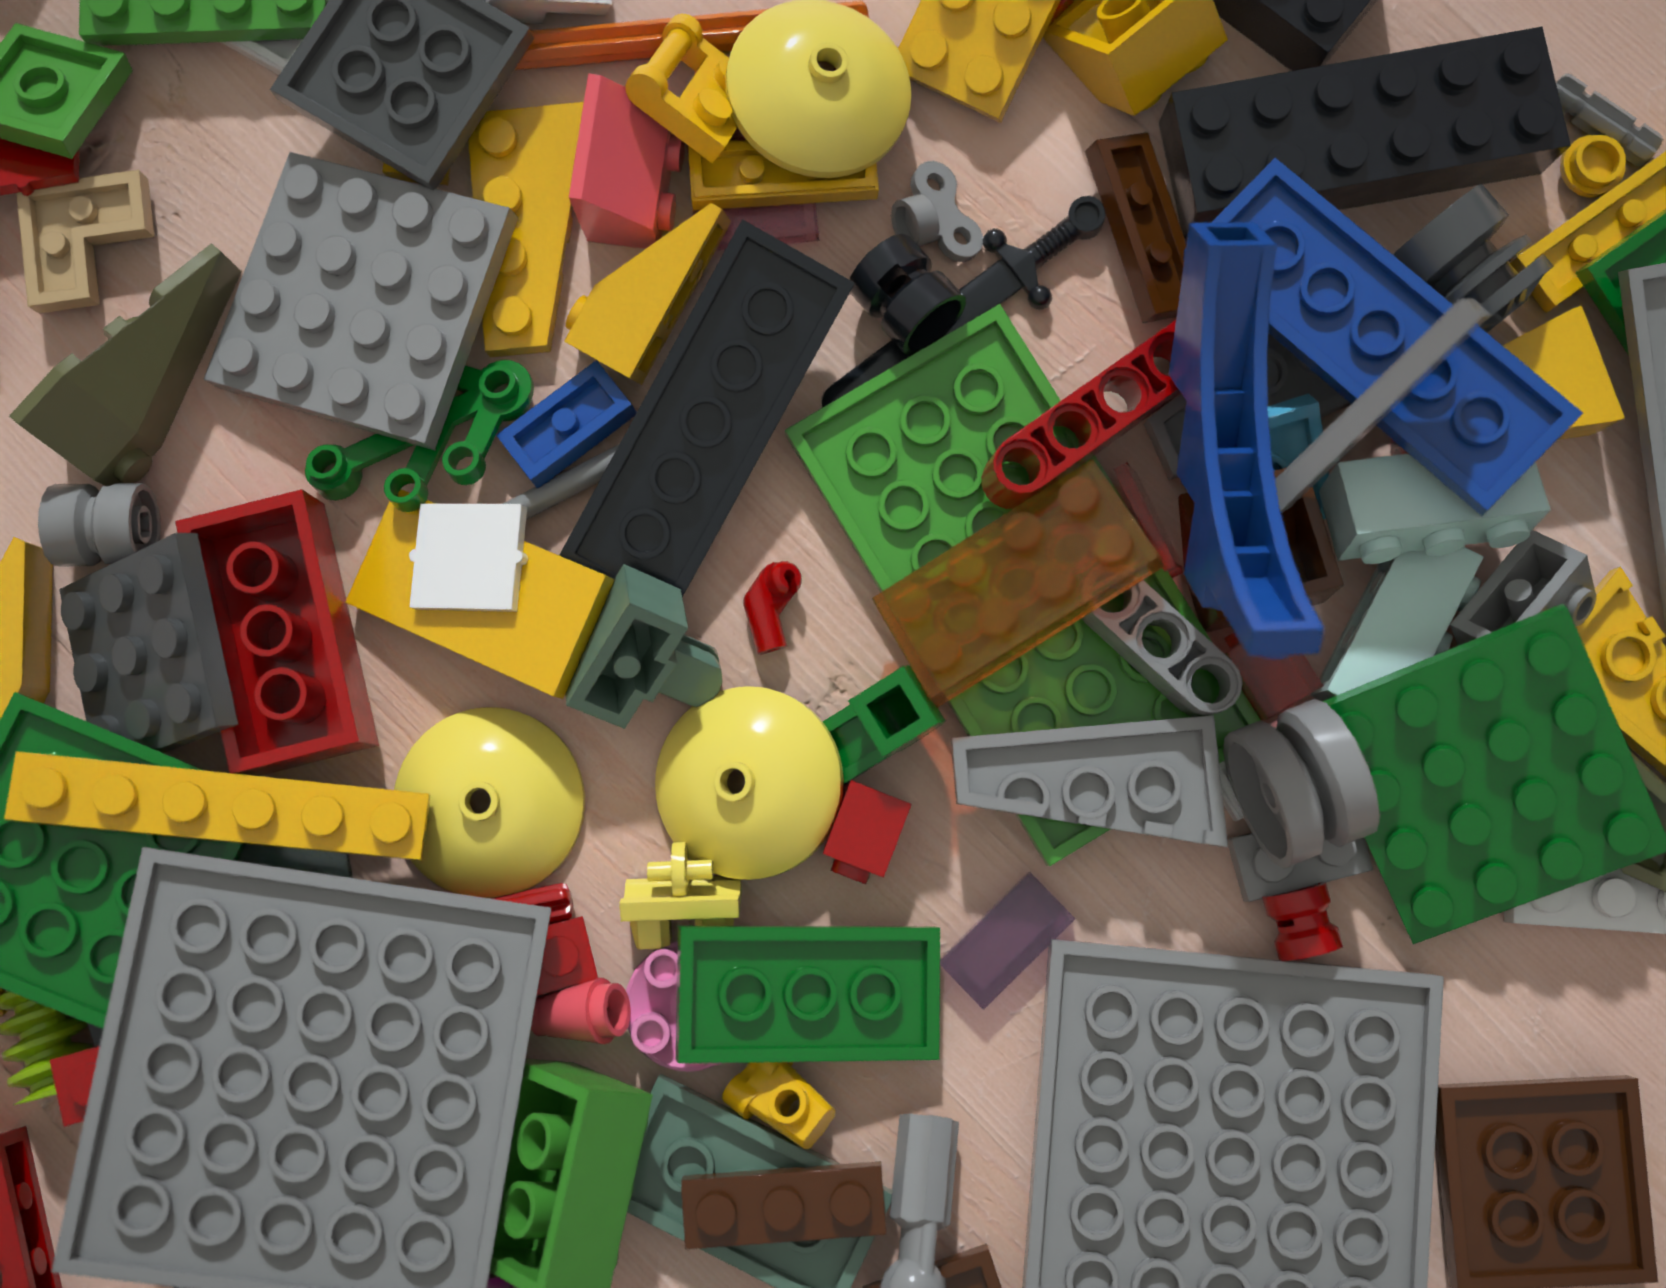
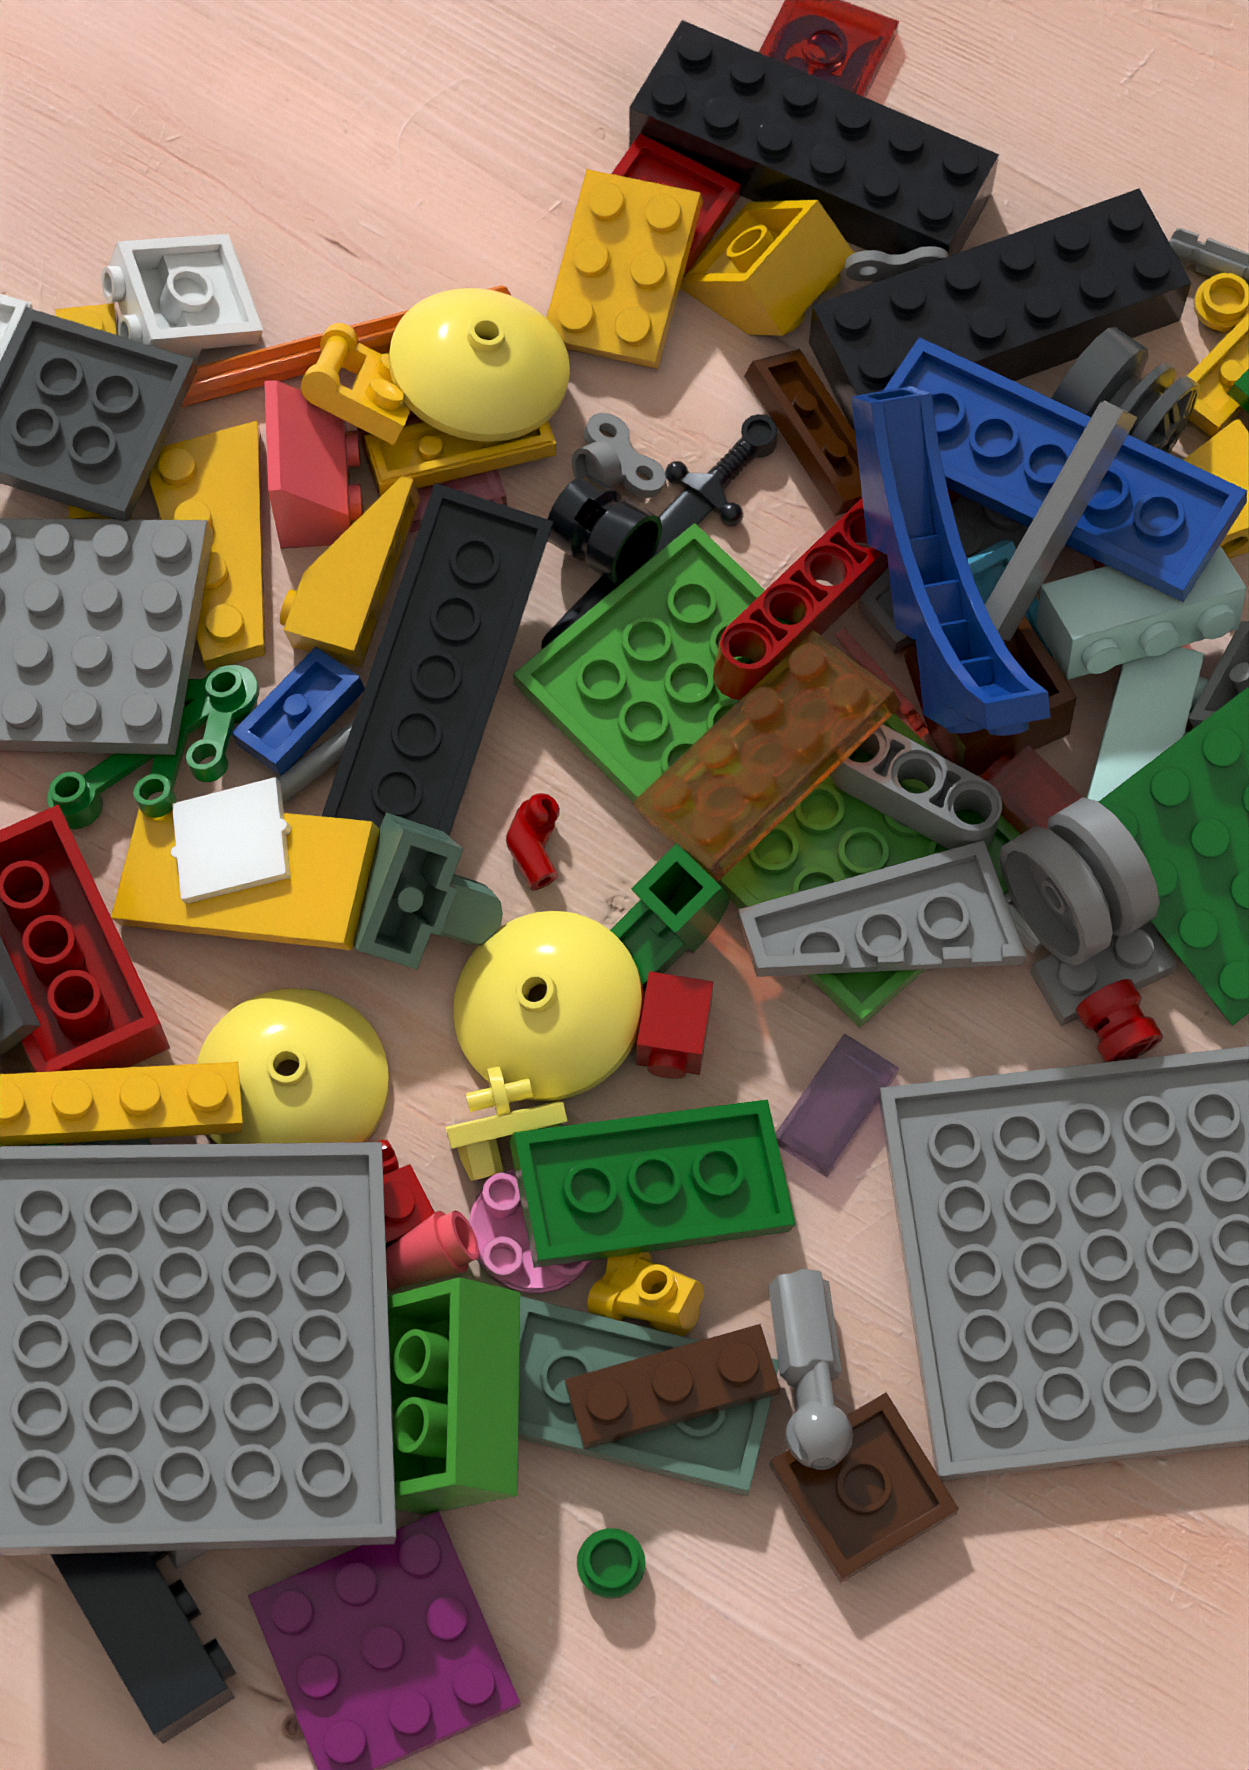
camera: 15 degrees left, 15 degrees down
none -> light grey piece [845,246,949,284]

